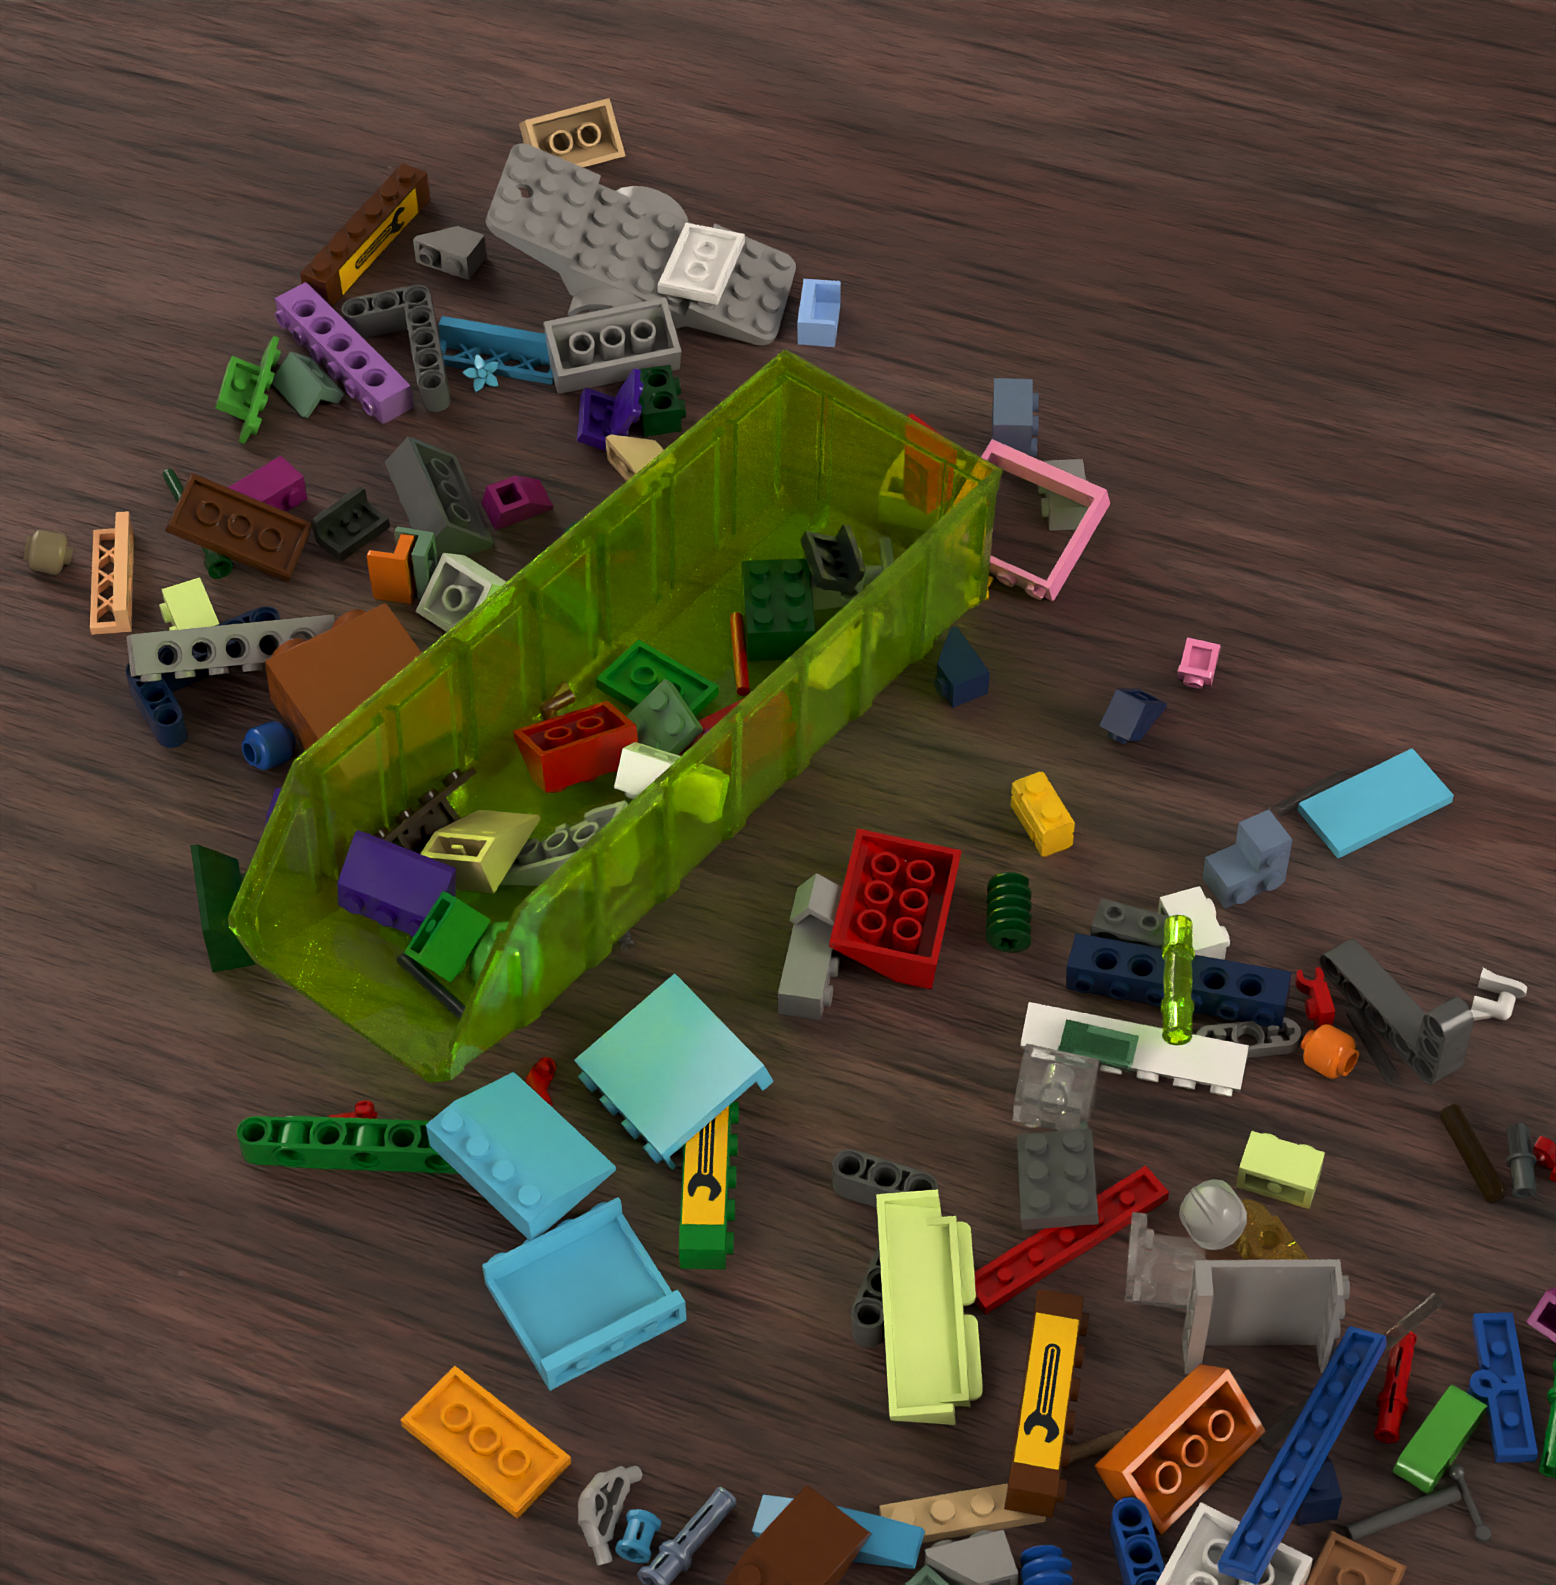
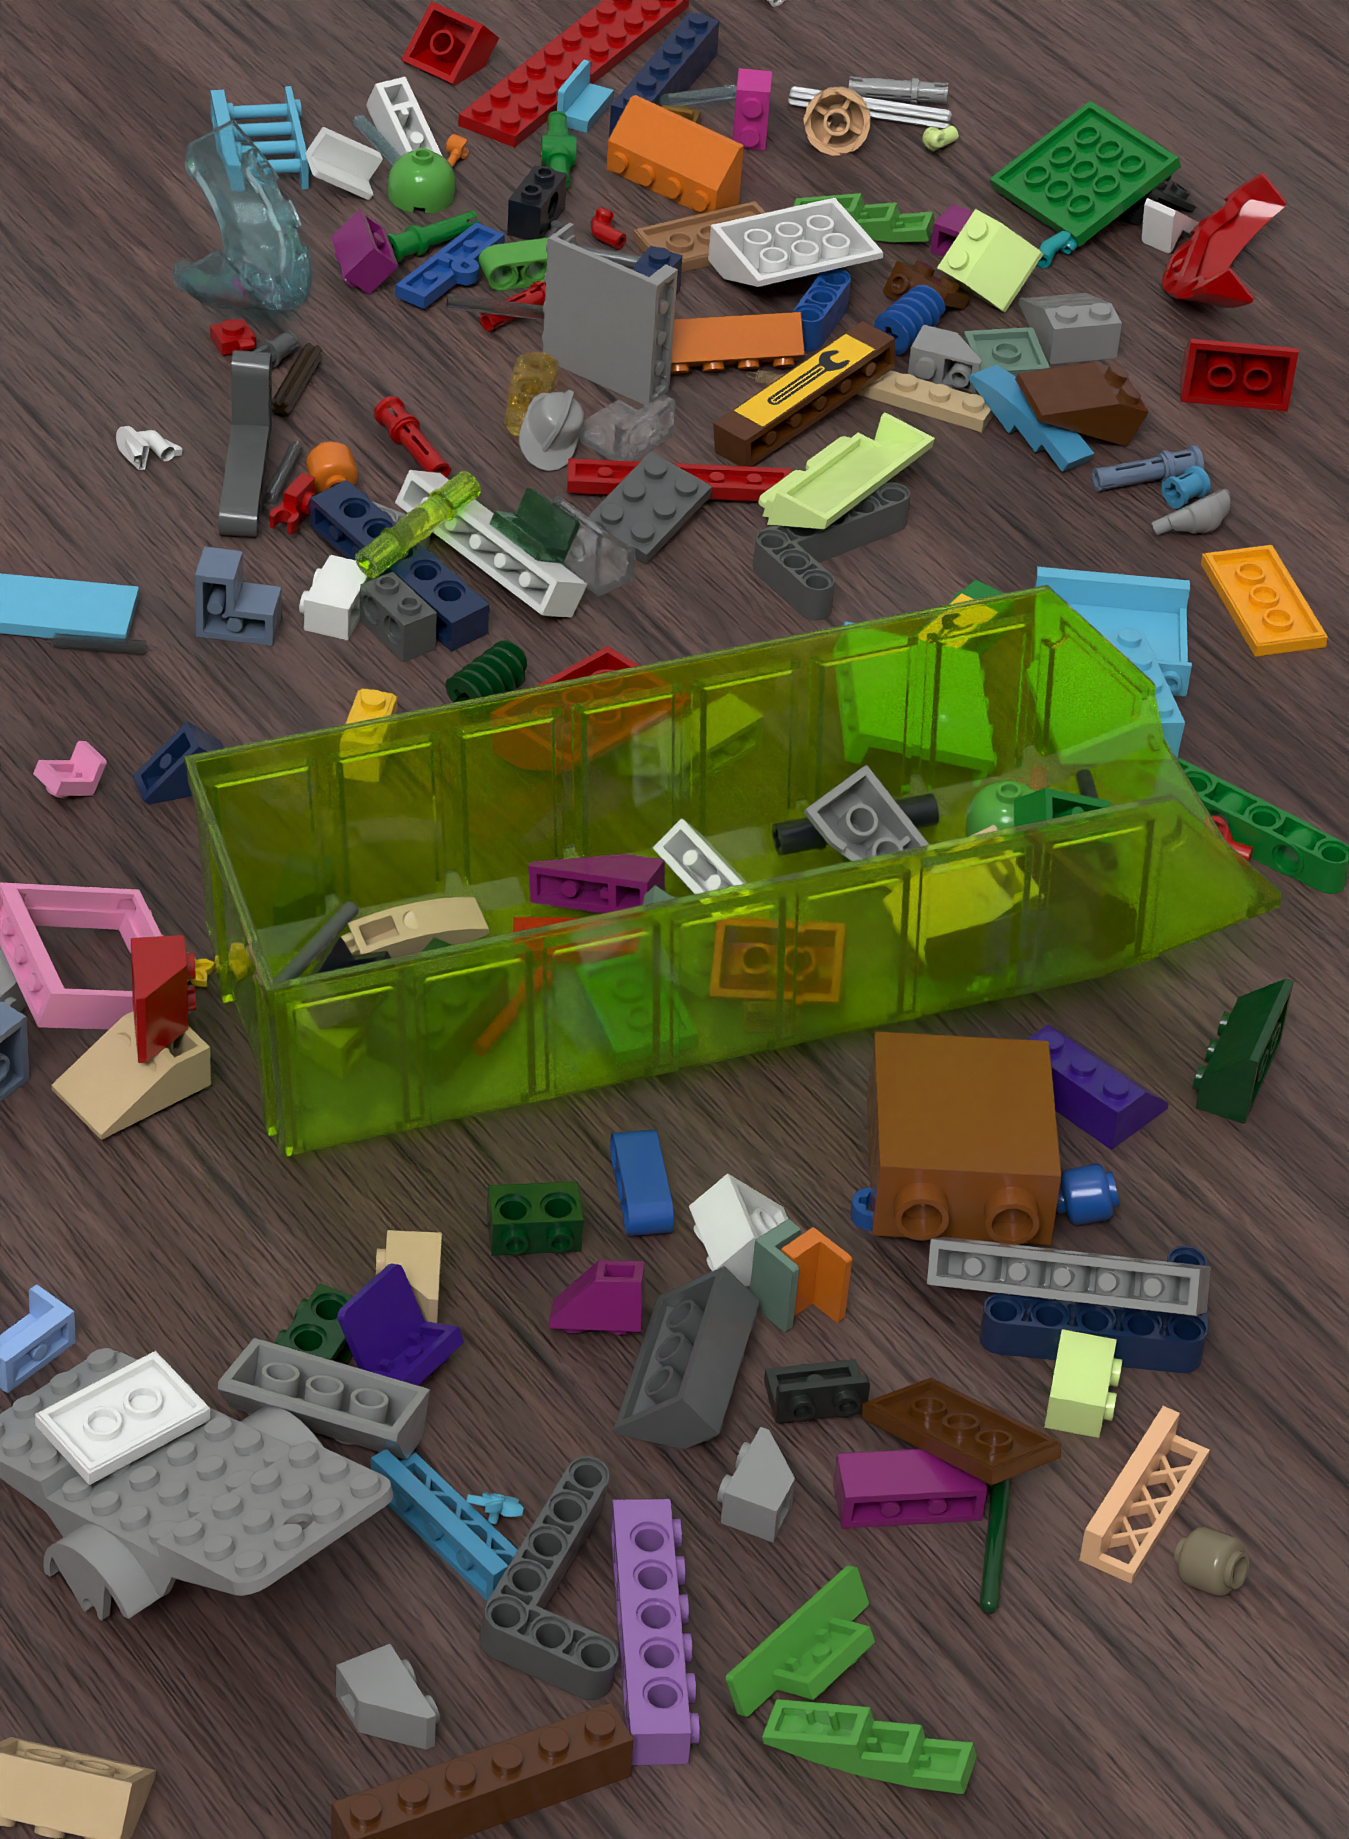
camera: 150 degrees left, 10 degrees down
sand green panel [272,352,344,418] -> none
blue tile [1217,1326,1387,1585] -> none
yellowish green brick [1236,1131,1325,1209] -> none
none -> red pin [373,396,451,478]
none -> black brick [507,165,567,240]
none -> red arm [590,207,627,250]
none -> light grey slope [717,1427,795,1543]
none -> bright green slope [762,1699,977,1794]

